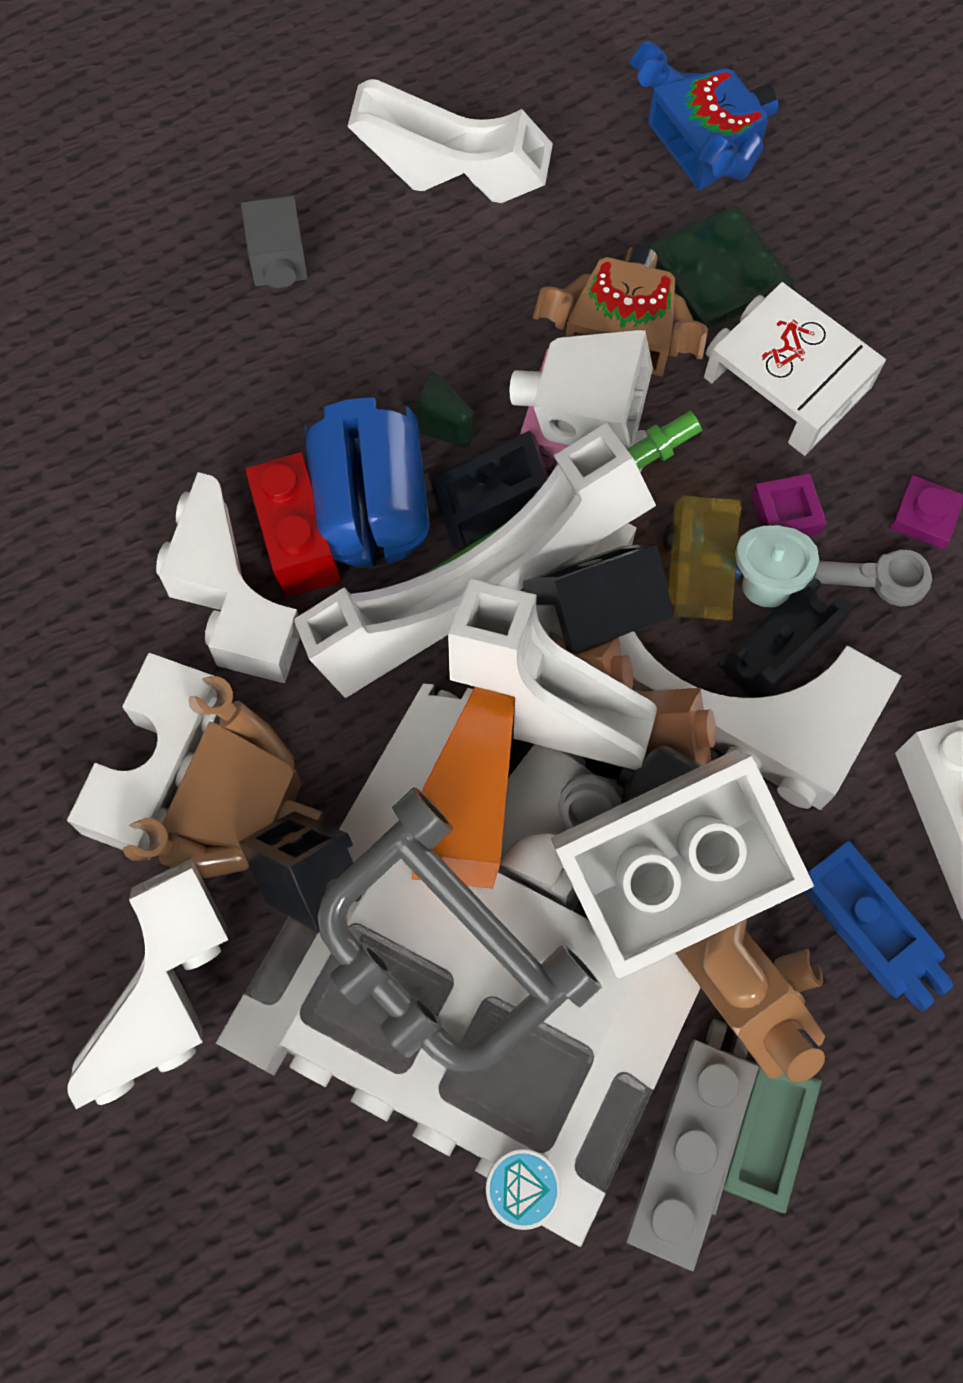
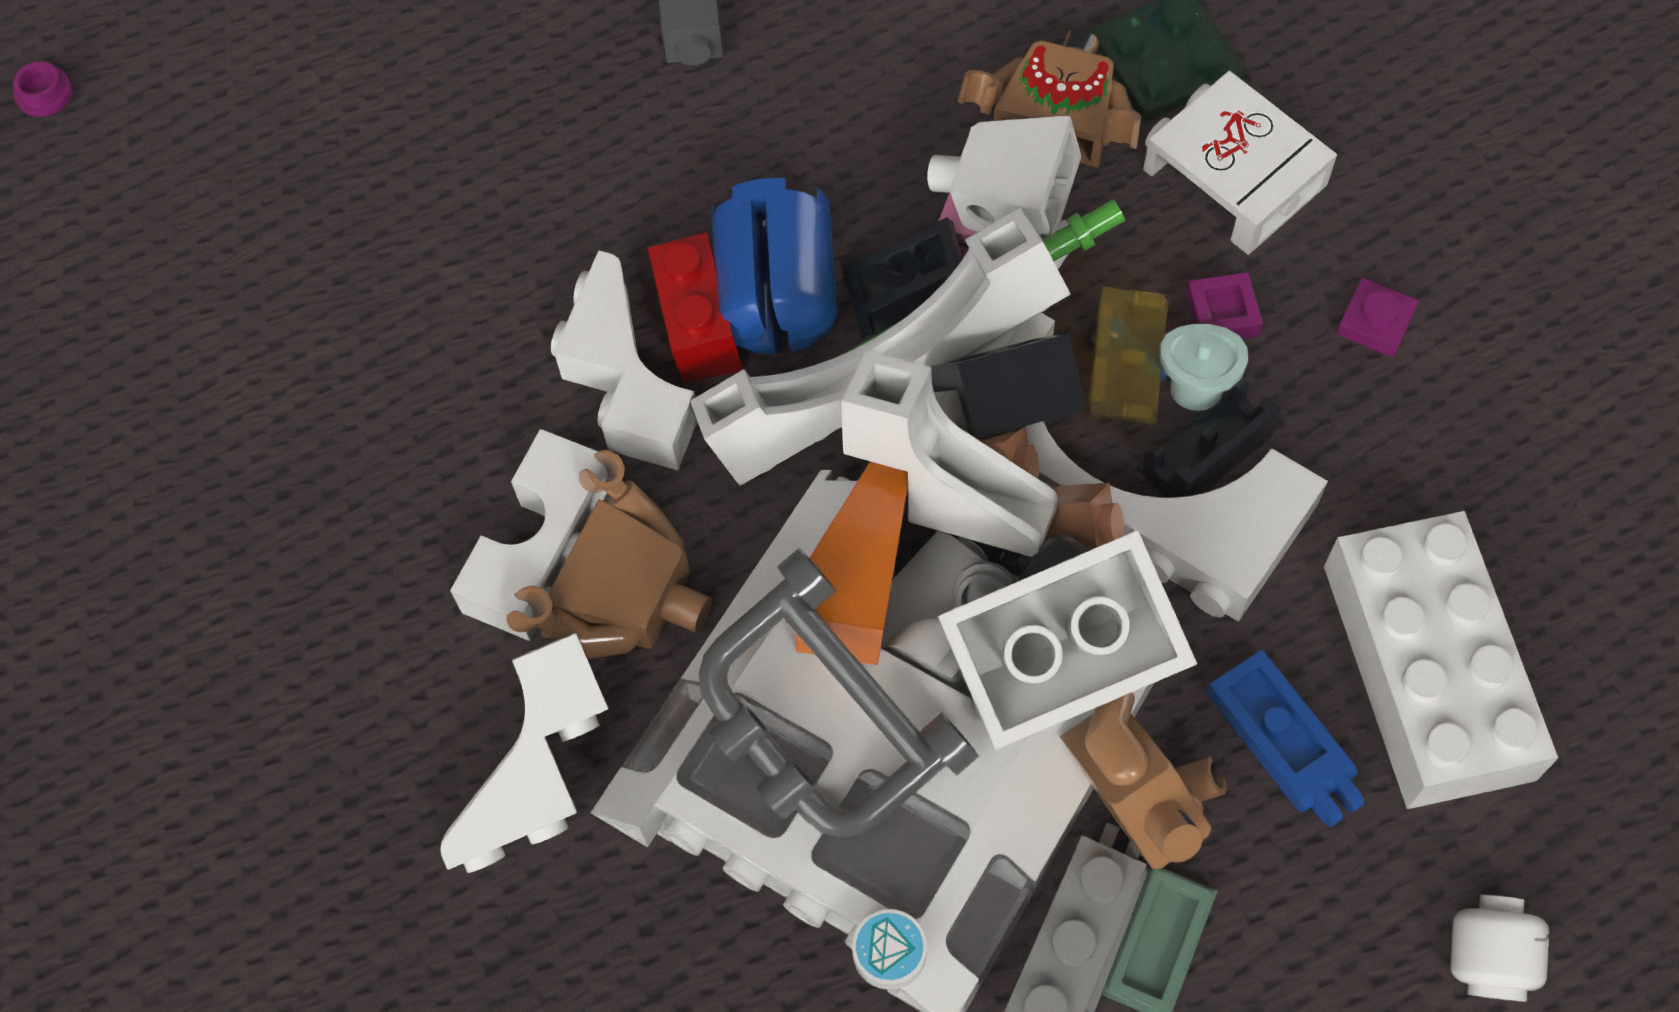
camera: 10 degrees right, 5 degrees down
black hinge [239,811,362,933] -> none
clear green slope [417,371,473,449] -> none
light grey plate [814,550,932,607] -> none

